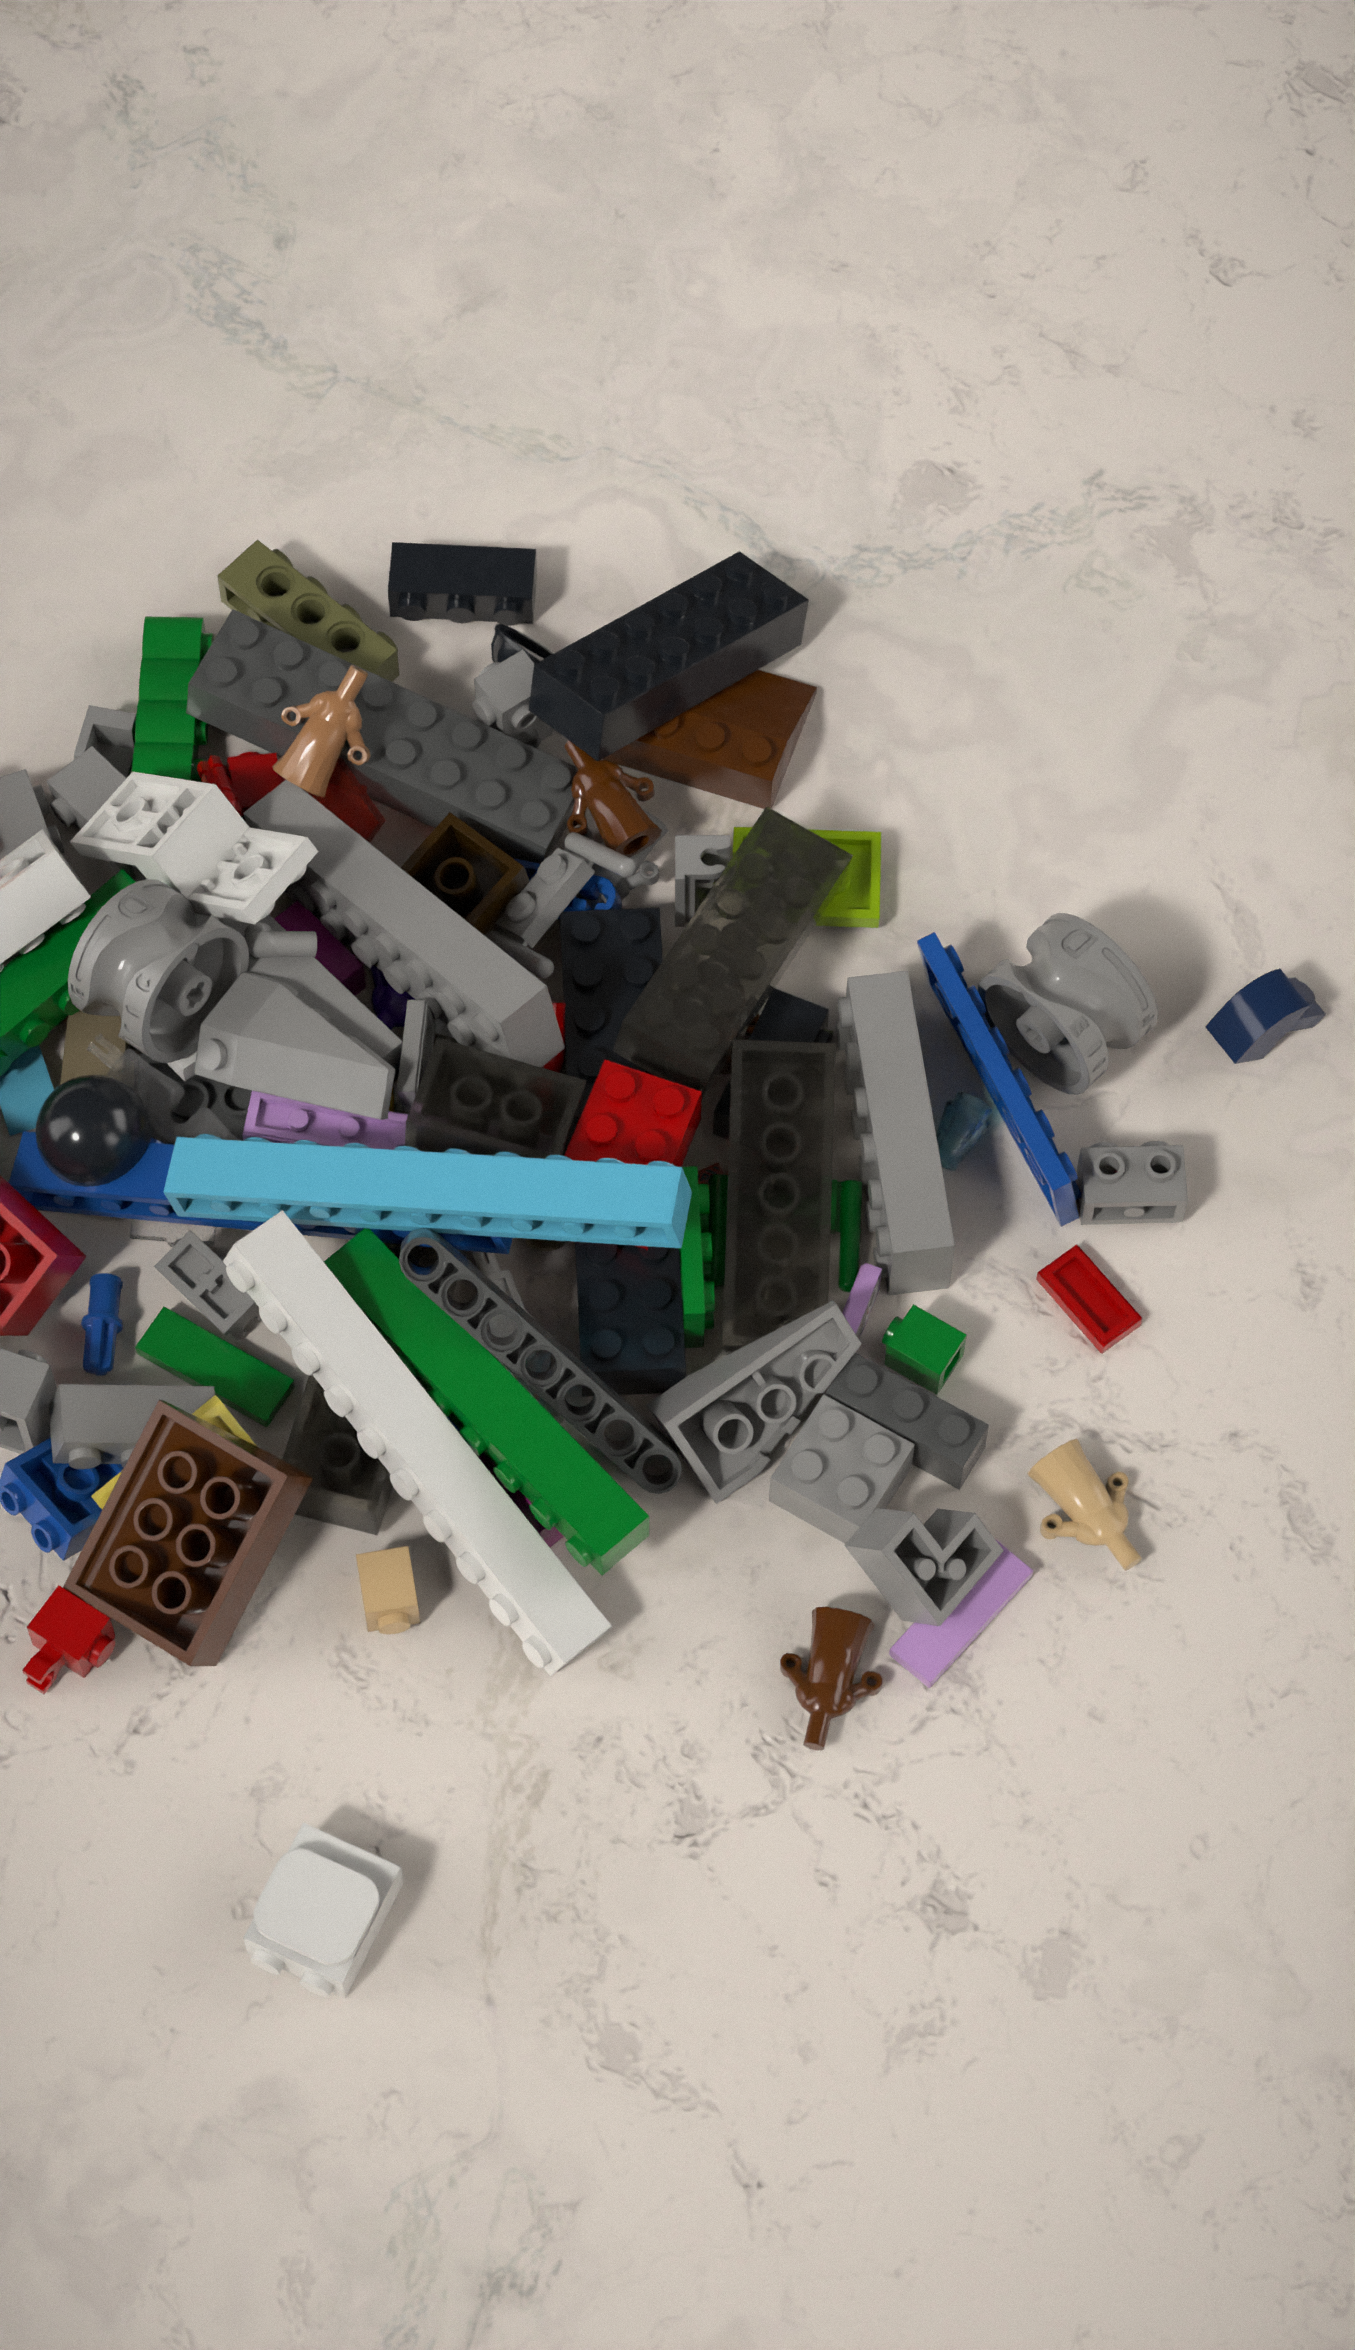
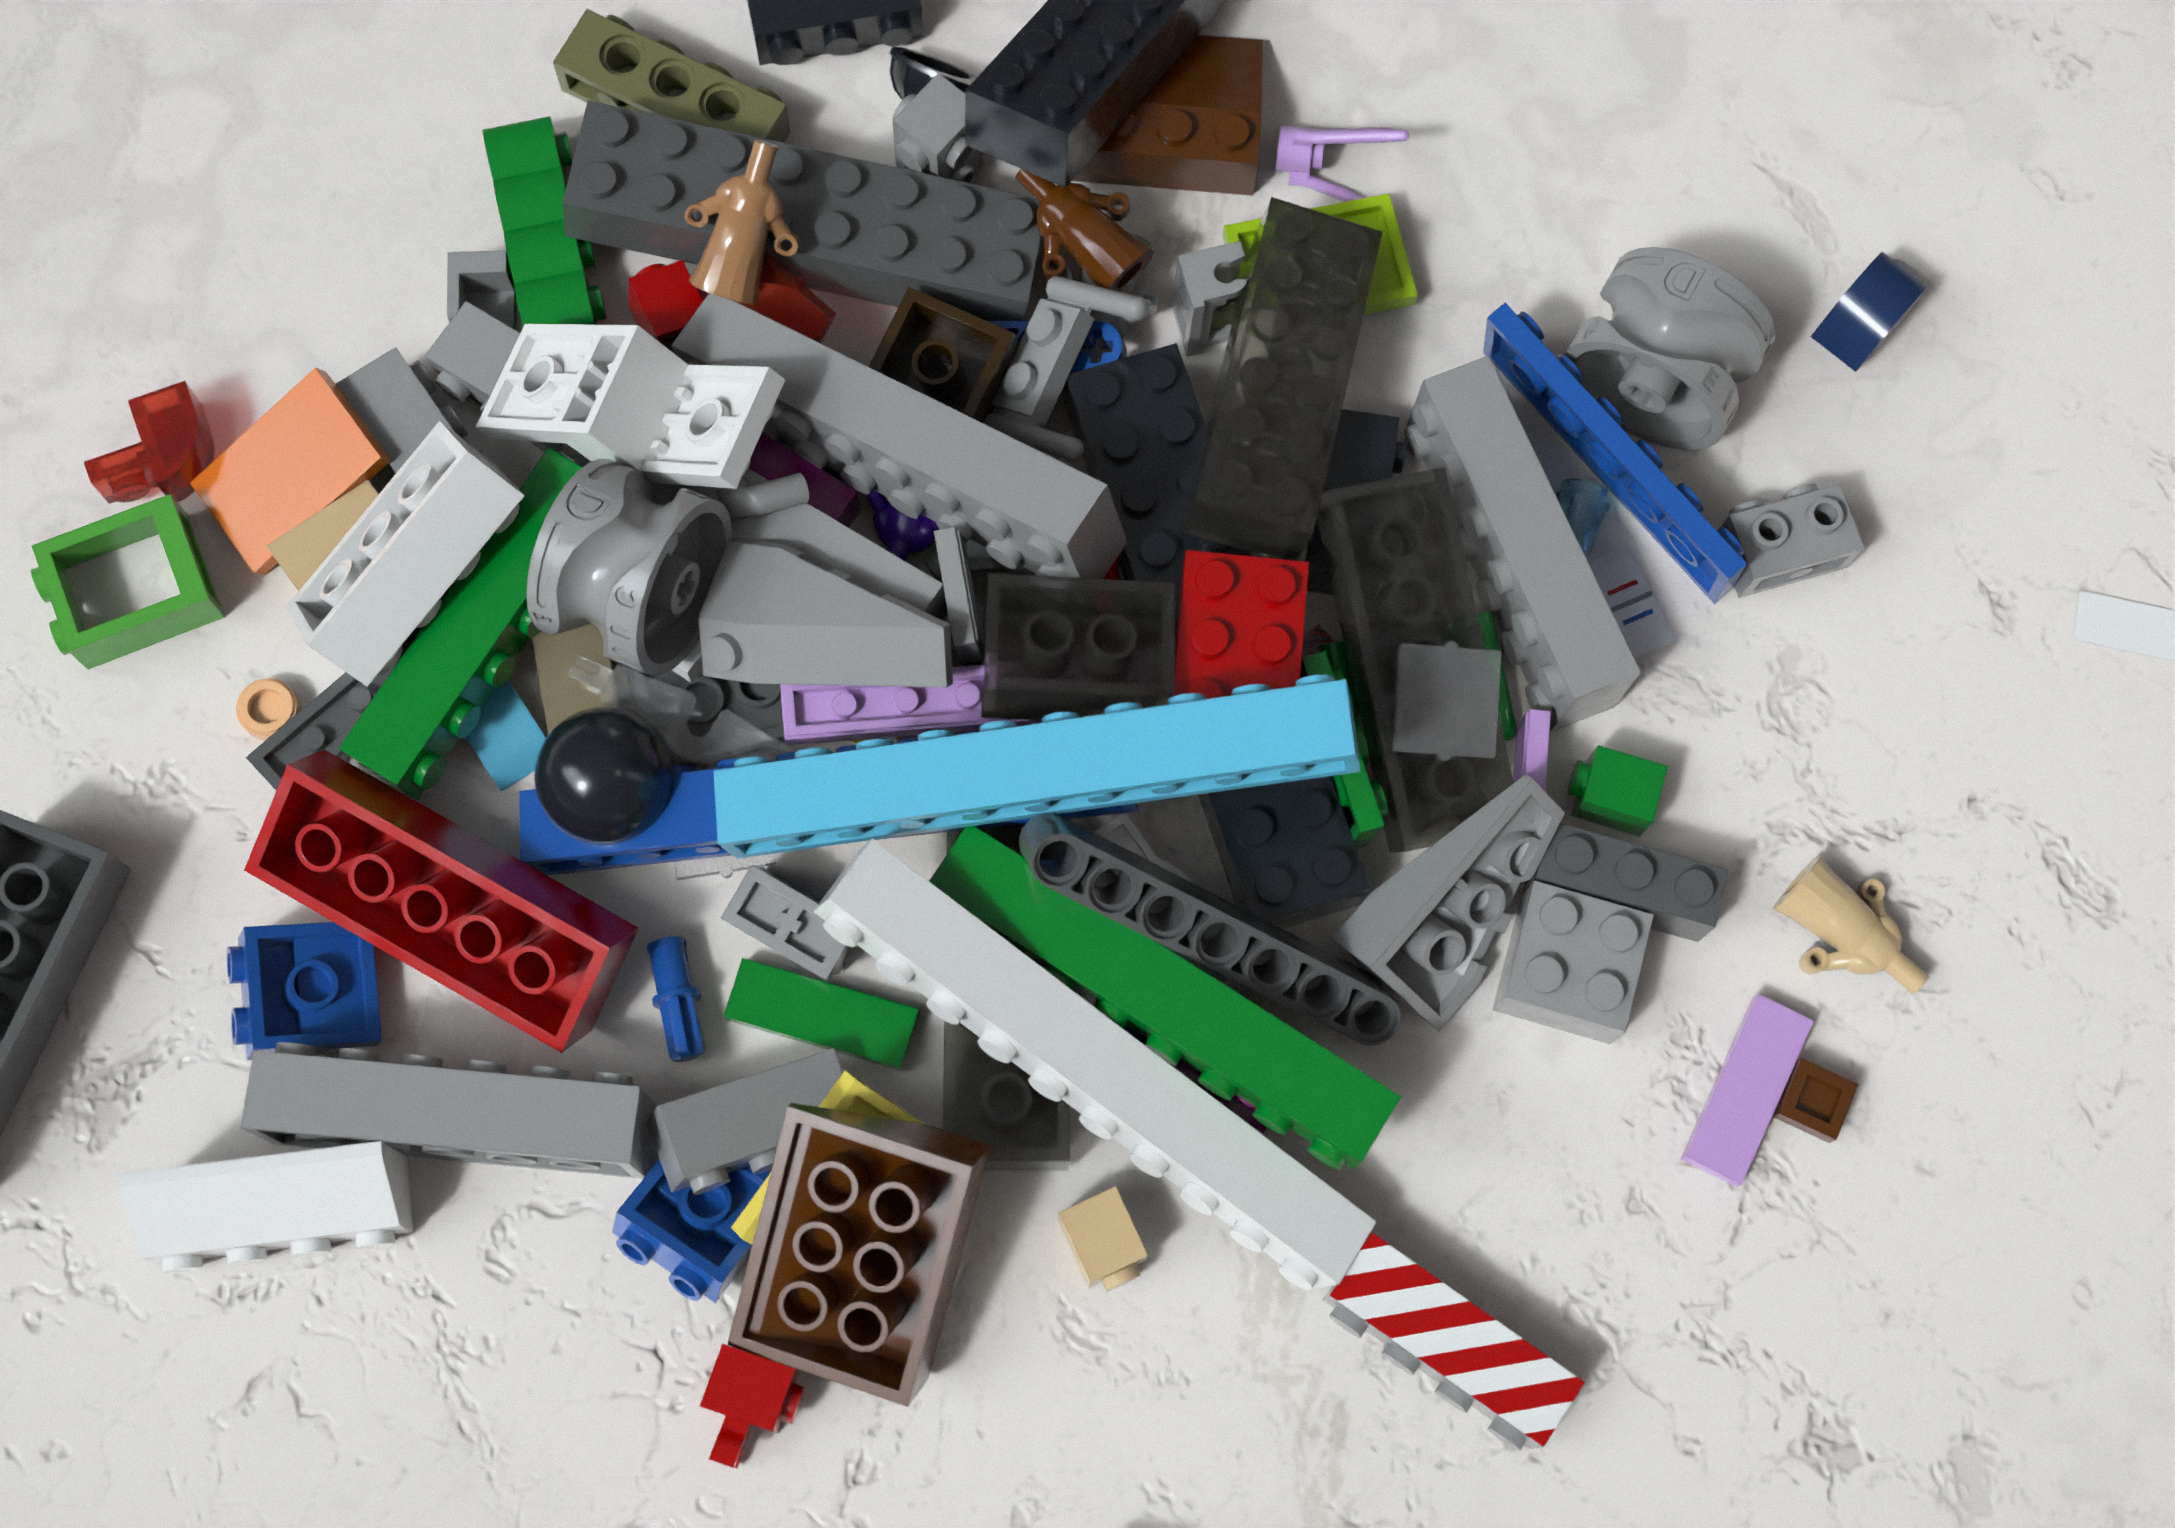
camera: 20 degrees left, 10 degrees up
red axle [197,755,242,815] -> none
reddish brown piece [780,1607,882,1751] -> none
light grey brick [844,1508,1004,1626] -> none
red tile [1036,1244,1143,1354] -> none
none -> lavender plant [1276,125,1409,202]
none -> brick [1323,1232,1585,1451]
none -> clear piece [1393,641,1502,761]
none -> white sticker [1588,545,1677,659]
none -> reddish brown plate [1773,1058,1859,1143]

